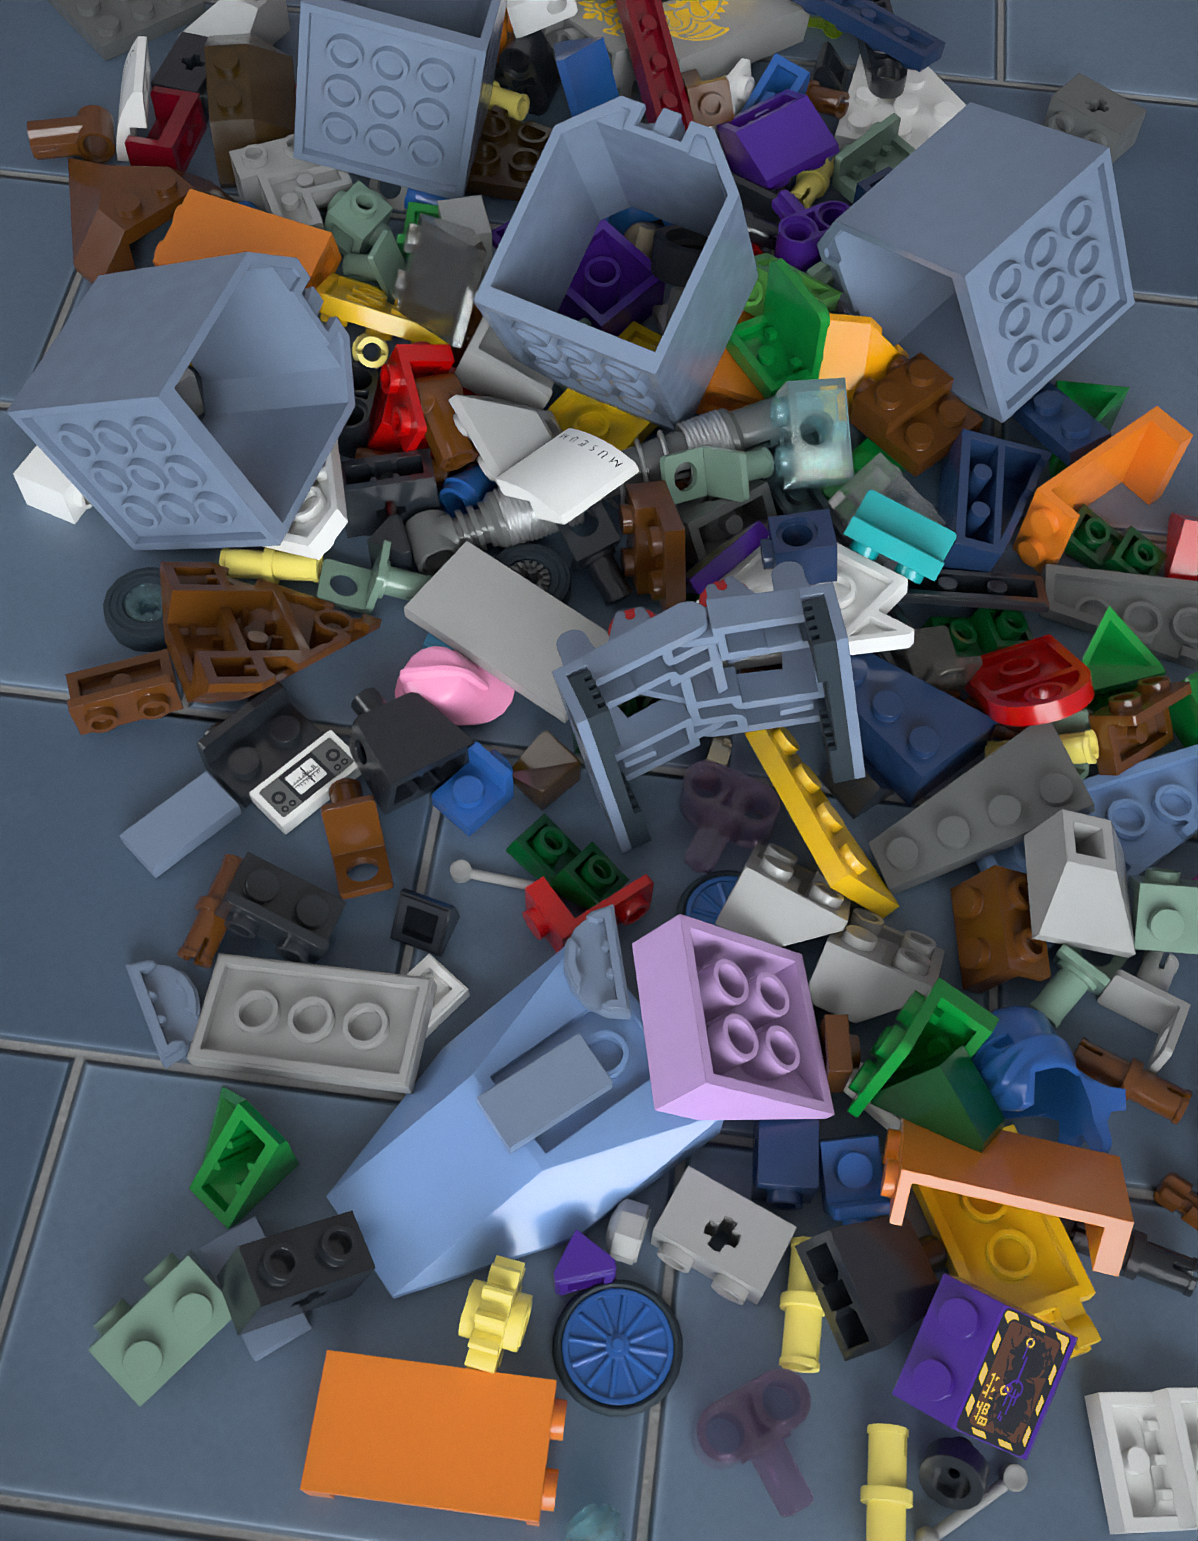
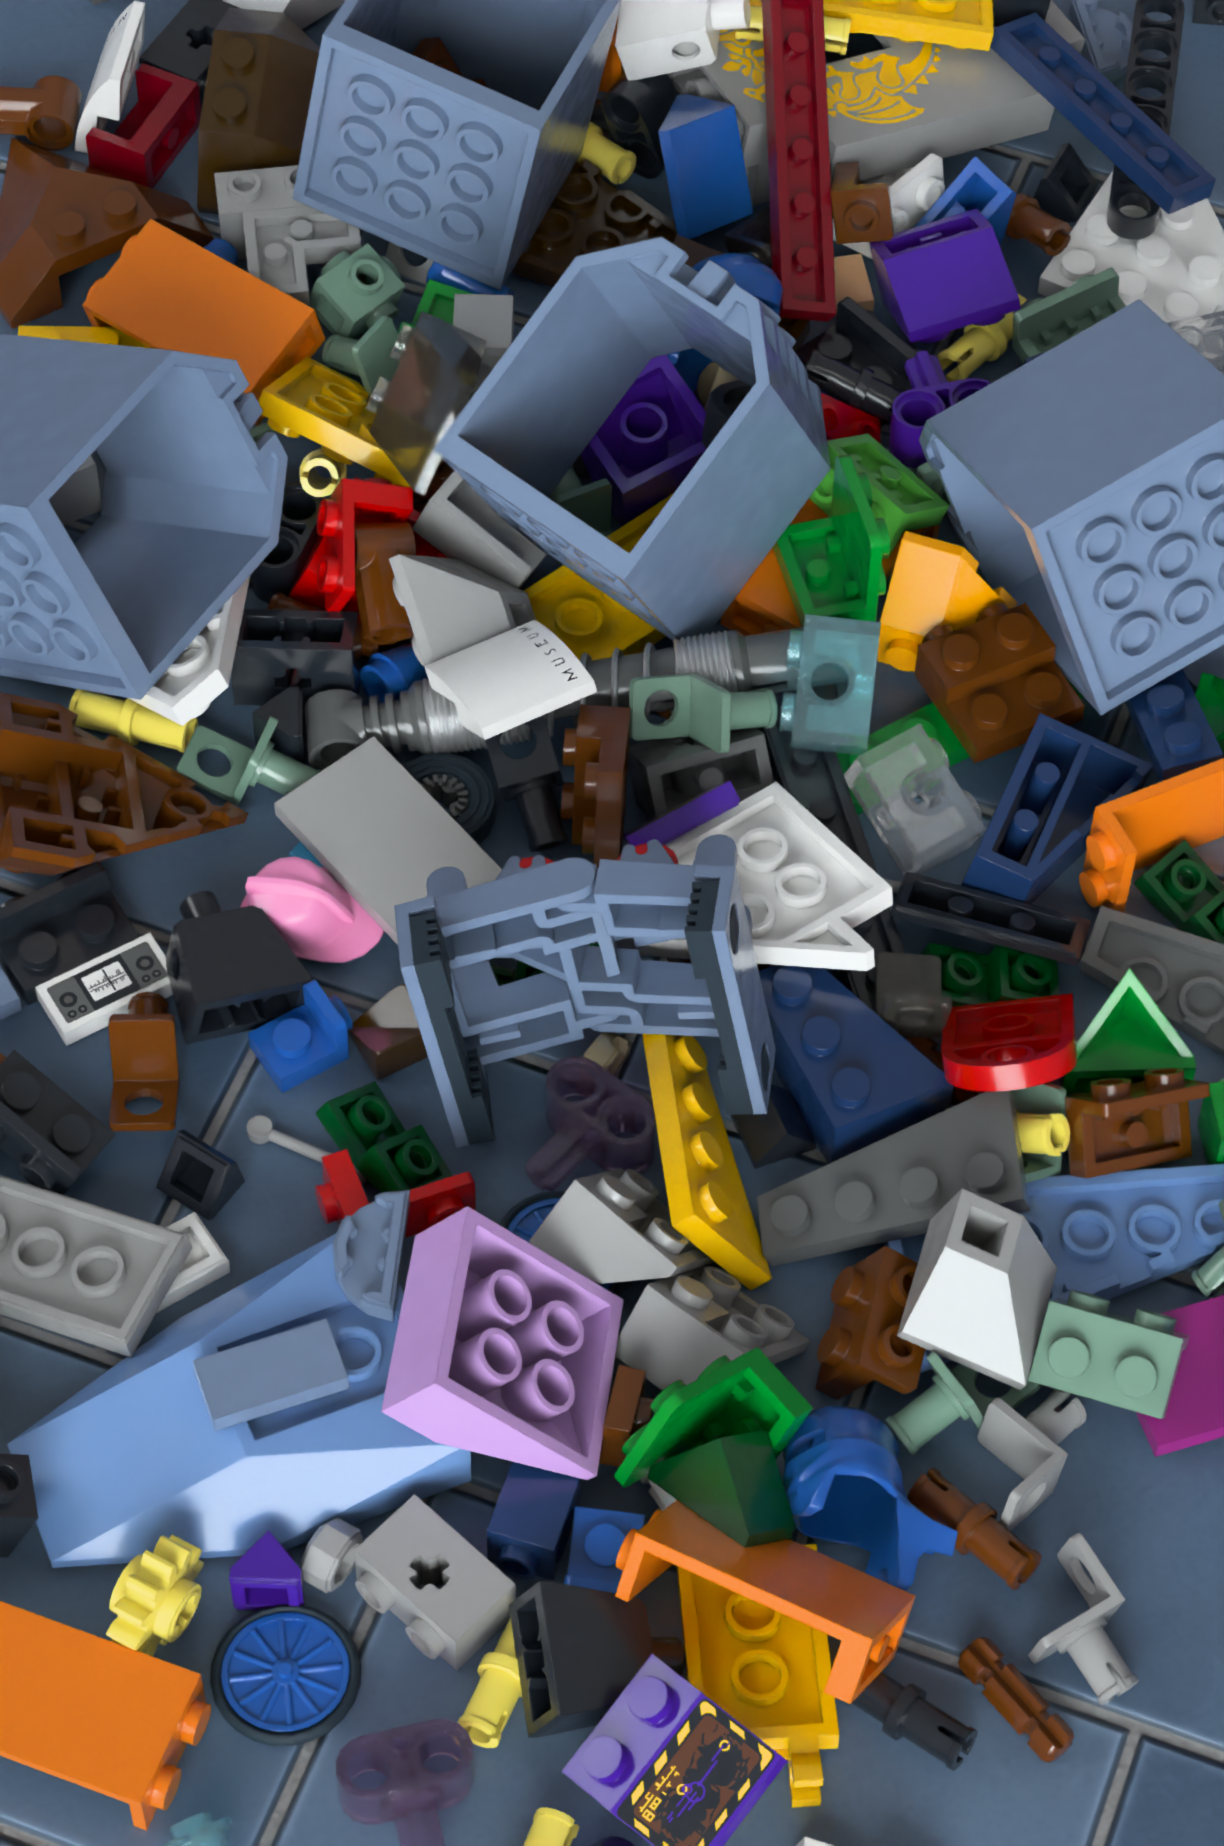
camera: 15 degrees right, 5 degrees down
dark blue brick [760,509,837,585] -> none
teal bracket [844,490,957,584] -> none

